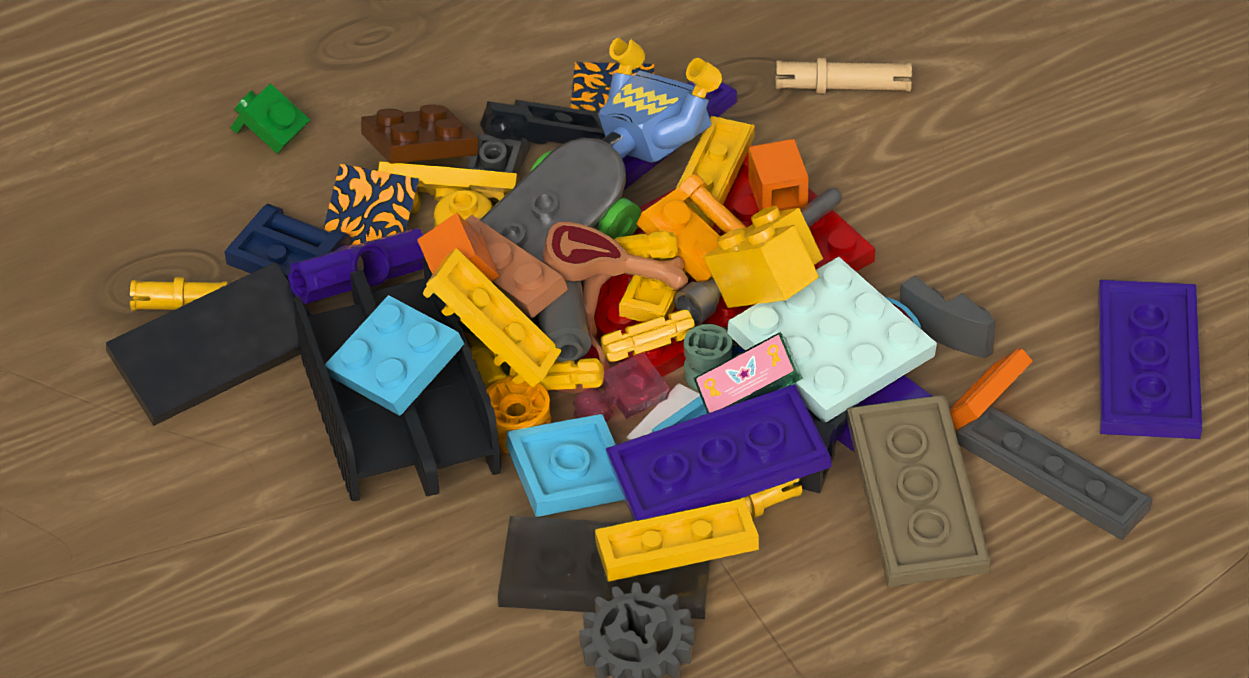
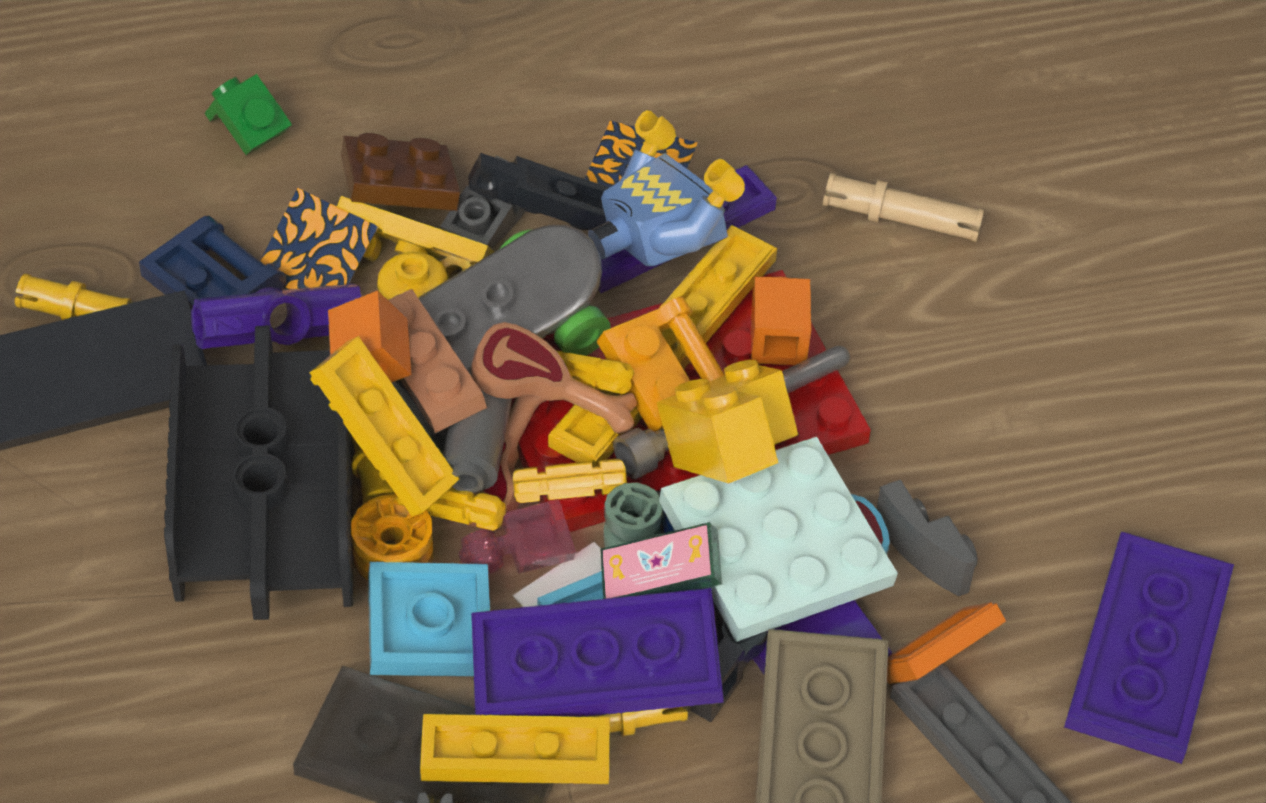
camera: 10 degrees right, 5 degrees up
medium azure plate [325,295,464,416] -> none

